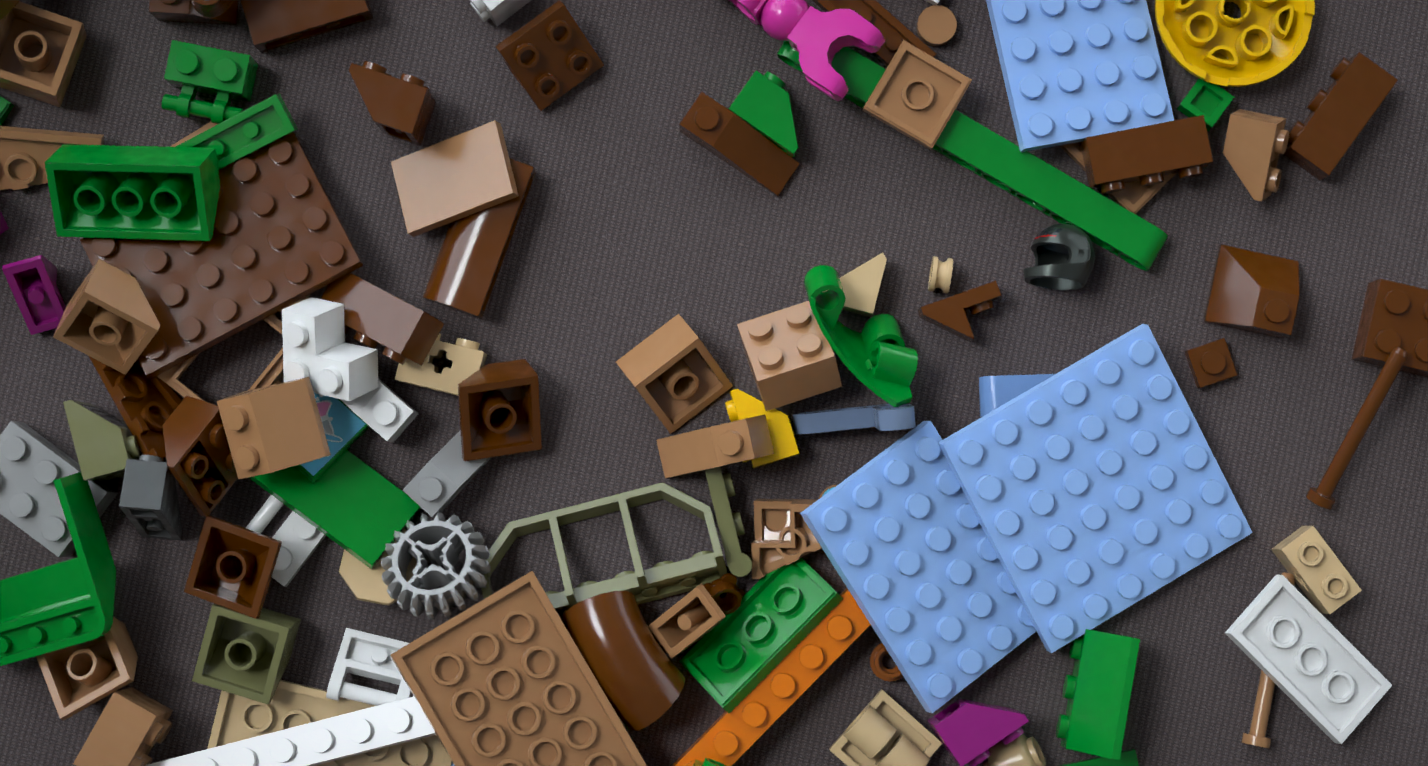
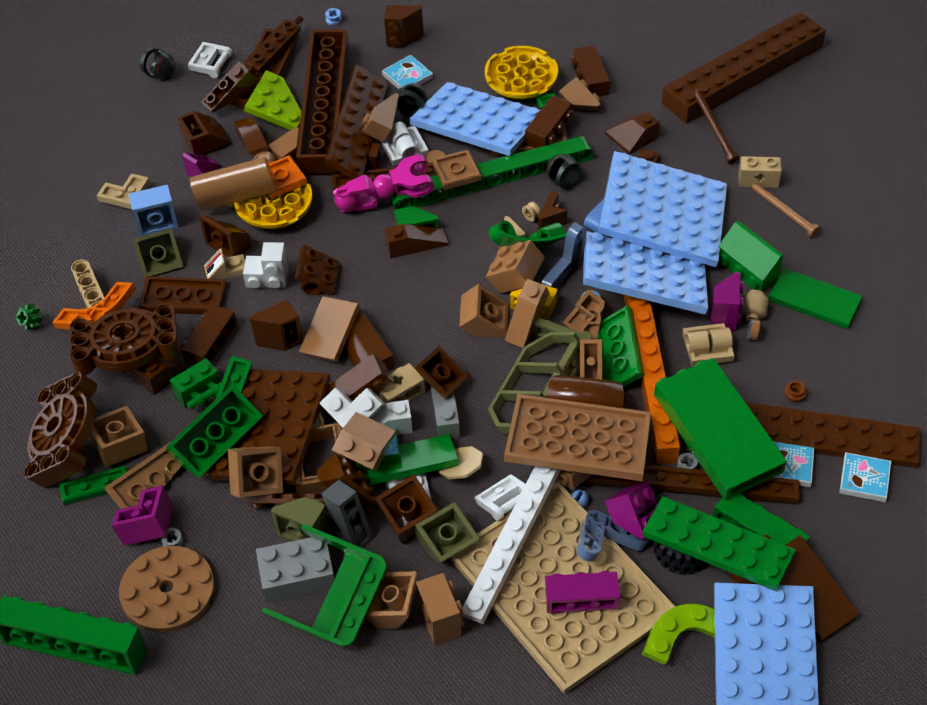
camera: 45 degrees left, 35 degrees down
magenta slope [2,255,66,335] -> none
light grey gear [381,511,491,621] -> none
dark orange plate [870,643,903,681] -> none
white plate [1225,575,1392,744] -> none

